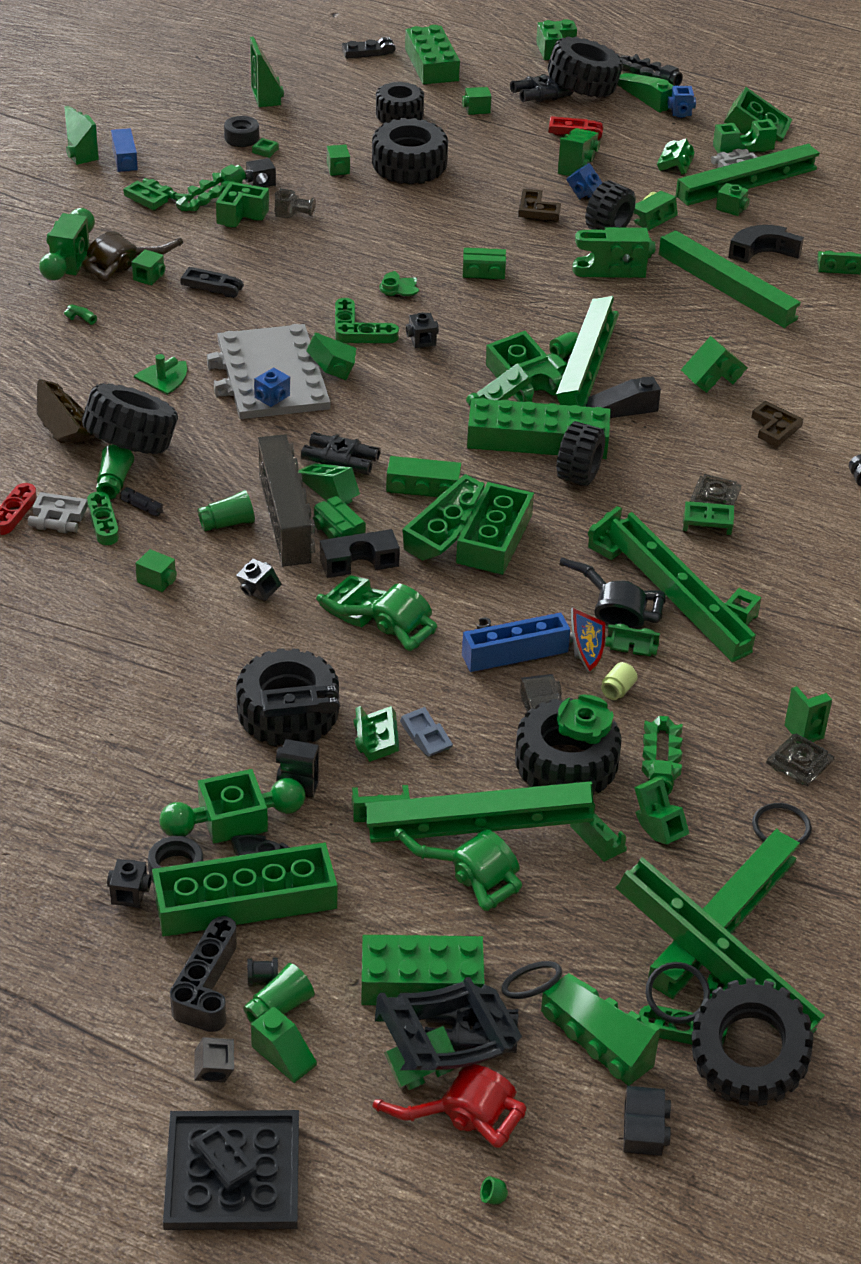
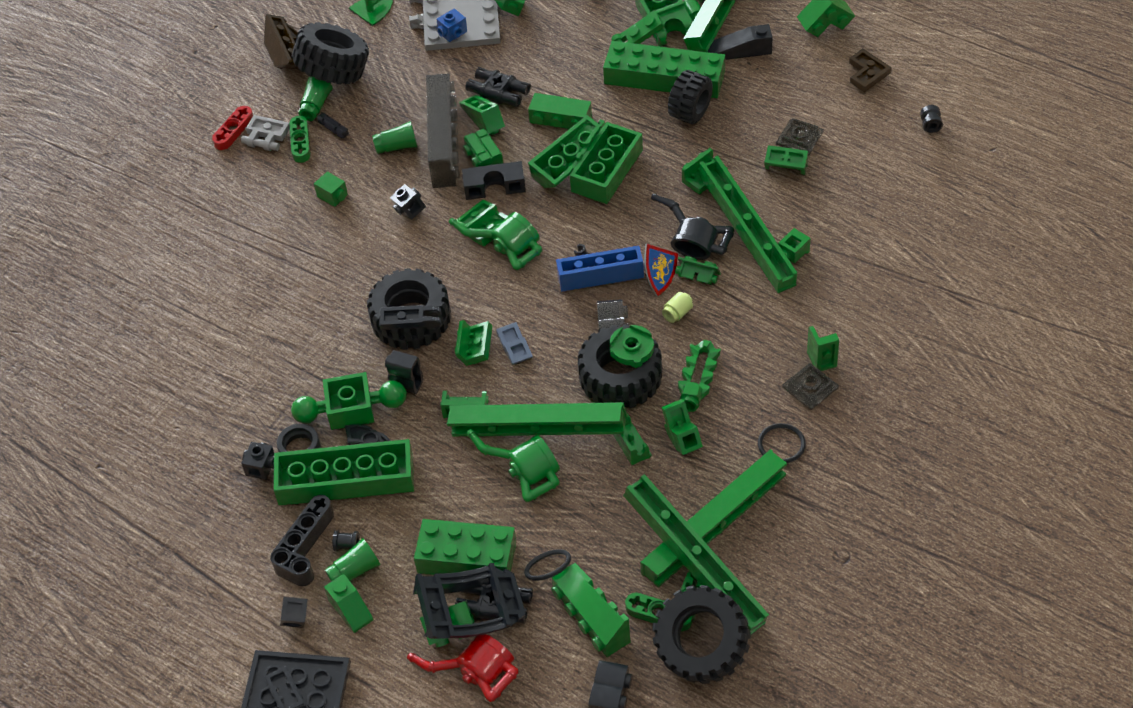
camera: 15 degrees right, 10 degrees up
black tyre [645,962,710,1024] -> none

